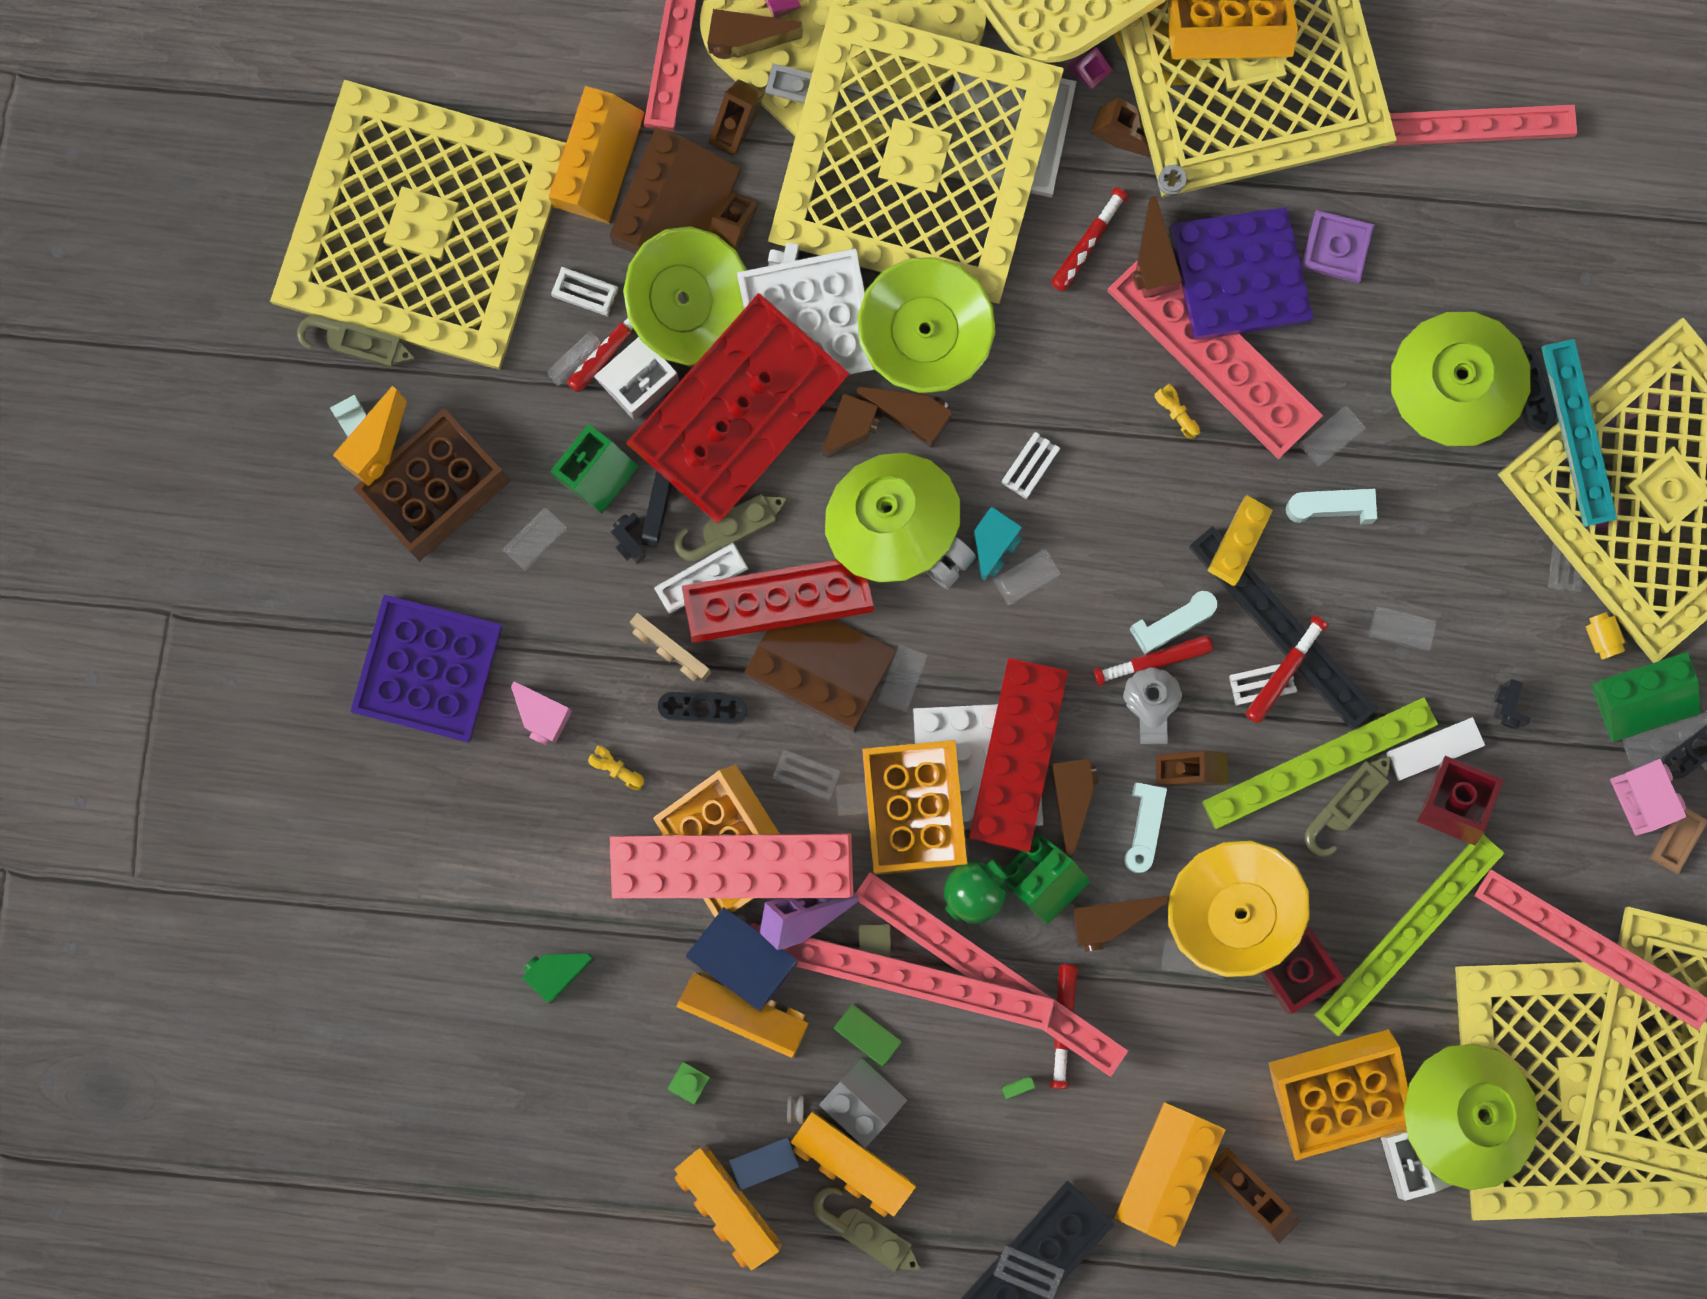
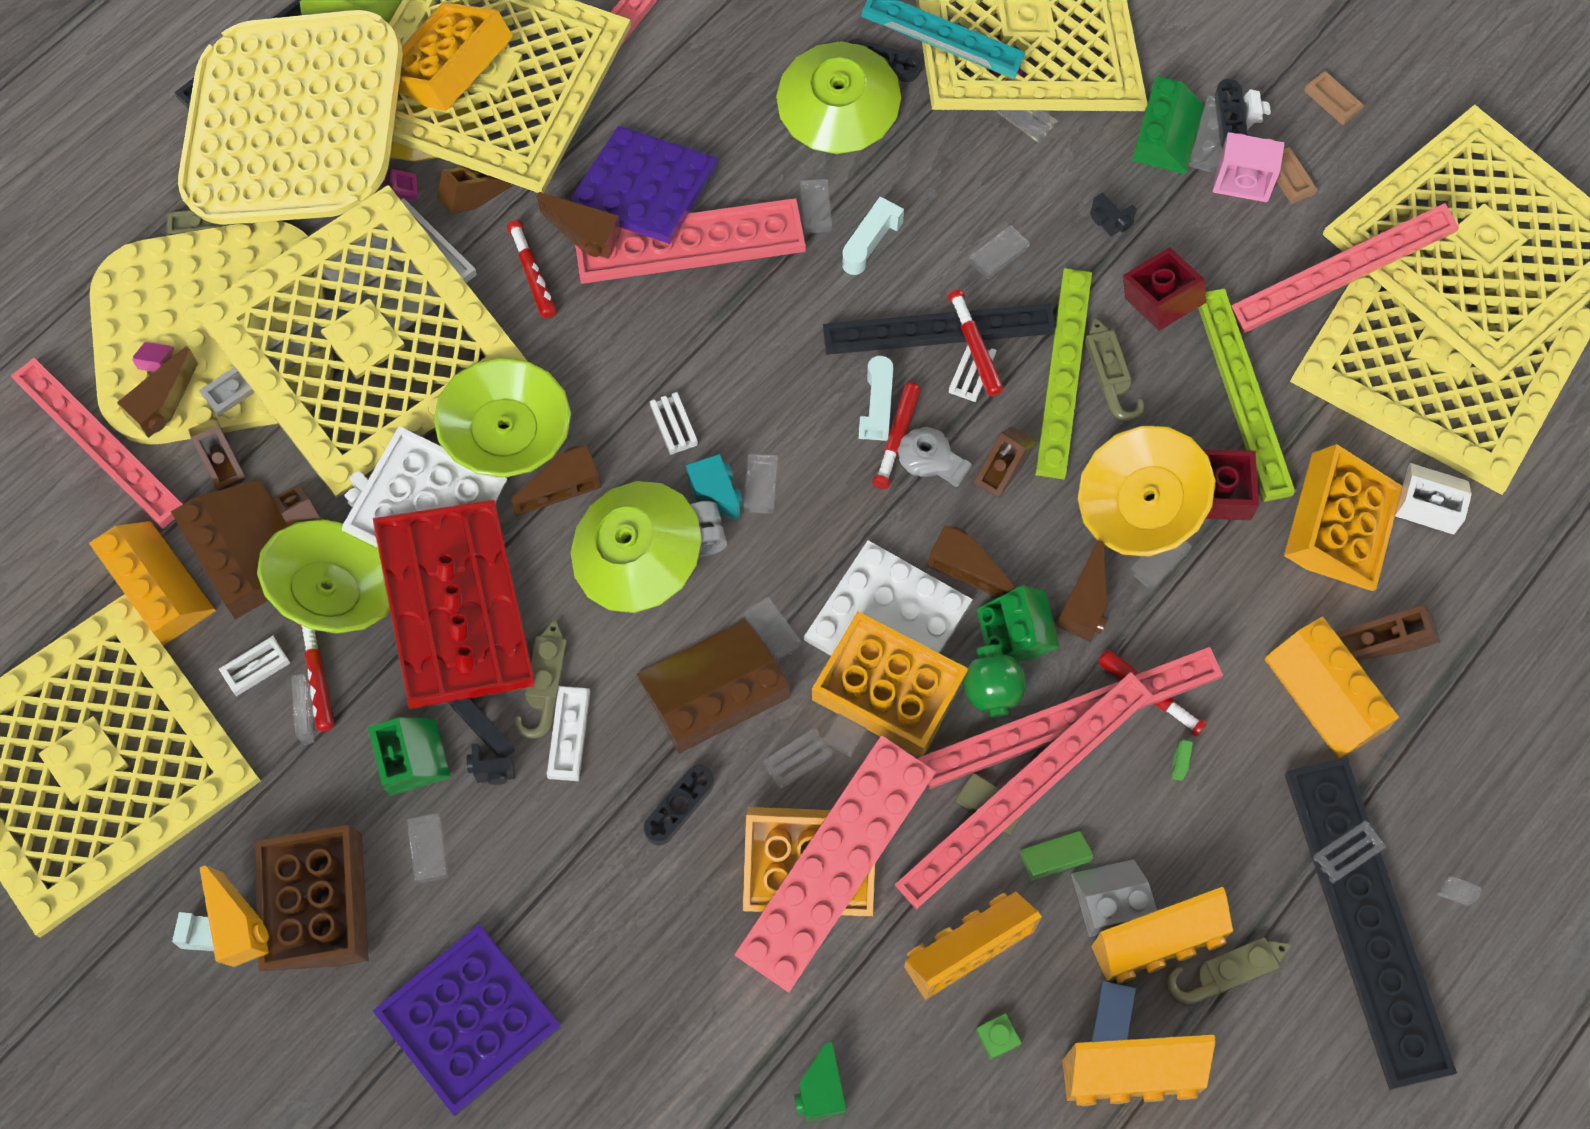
camera: 60 degrees left, 15 degrees down
olive plate [297,315,415,368] -> none
bright pink slope [511,682,572,746] -> none
yellow piece [588,746,644,790] -> none
white slope [594,337,679,421] -> none
tan plate [630,613,711,682] -> none
plate [682,560,874,643] -> none
dark blue tile [686,907,798,1012] -> none
medium lavender slope [760,892,858,950] -> none
light grey bush [787,1095,804,1124] -> none
reddish brown slope [822,394,881,458] -> none
red plate [968,658,1068,852] -> none
light aqua leg [1125,782,1167,873] -> none
yellow piece [1154,384,1200,439] -> none
light grey bush [1157,165,1186,195] -> none
yellow plate [1207,495,1273,586] -> none
medium lavender tile [1301,210,1375,284] -> none
white tile [1386,717,1485,781] -> none
lime dish [1404,1043,1539,1190] -> none
yellow brick [1585,612,1626,660] -> none

